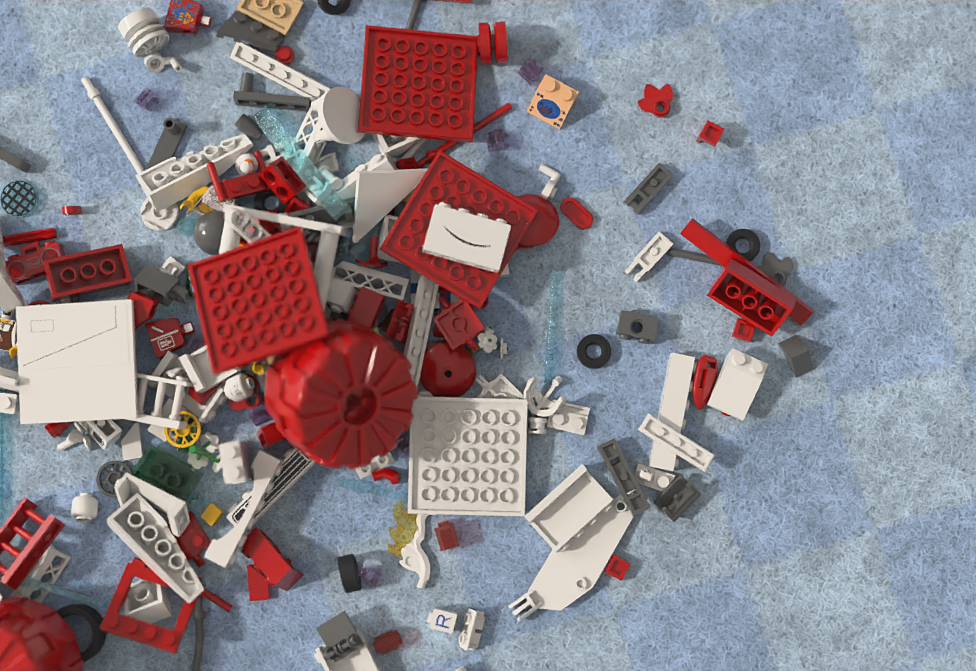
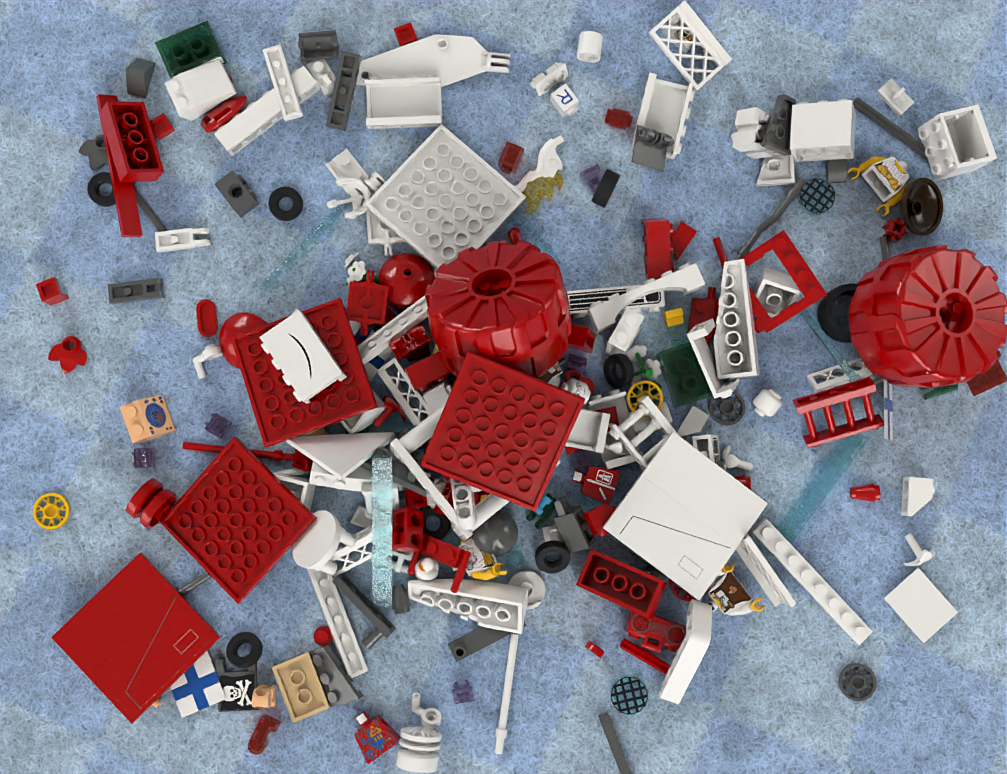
camera: 135 degrees left, 0 degrees up
none -> clear green brick [155,21,227,79]
none -> black tyre [535,540,570,574]
none -> black tyre [604,353,634,388]

